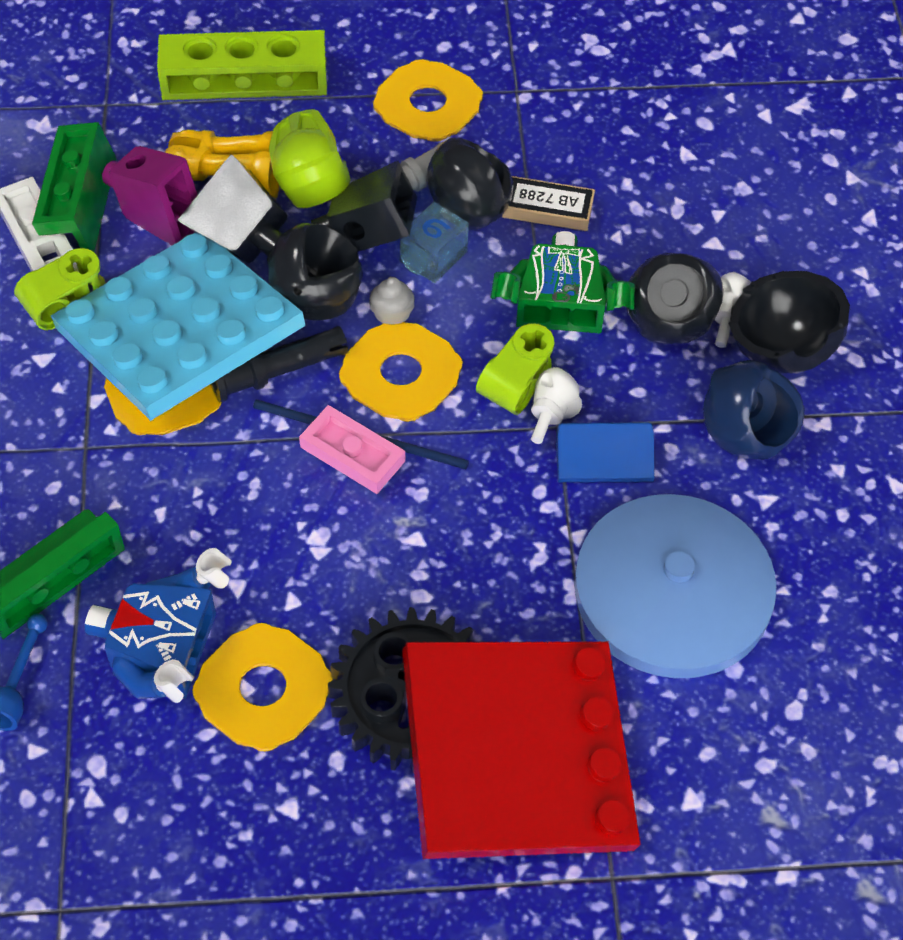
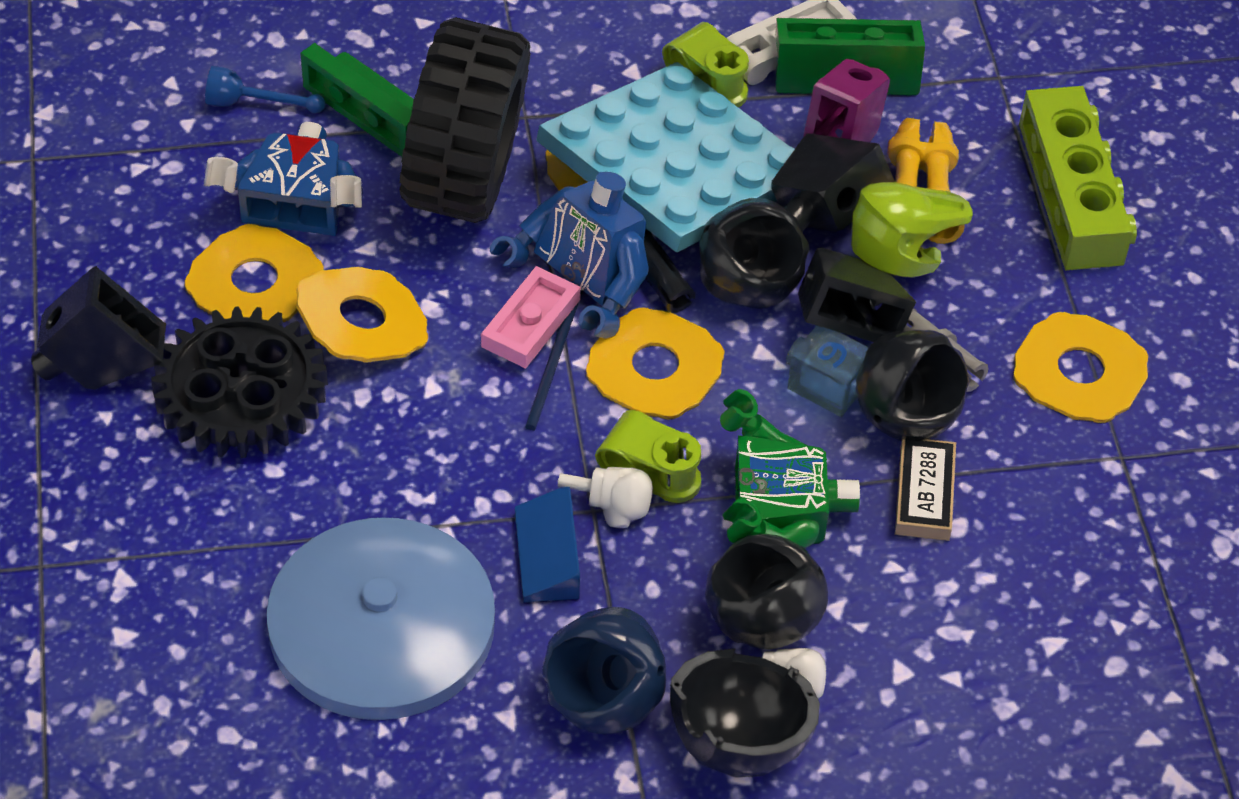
camera: 85 degrees right, 5 degrees down
light grey plate [369,277,415,325] -> none
red plate [402,642,641,859] -> none
none -> black torso [31,266,166,390]
none -> yellow piece [296,267,428,363]
none -> black tyre [399,17,531,223]
none -> blue torso [490,171,649,338]

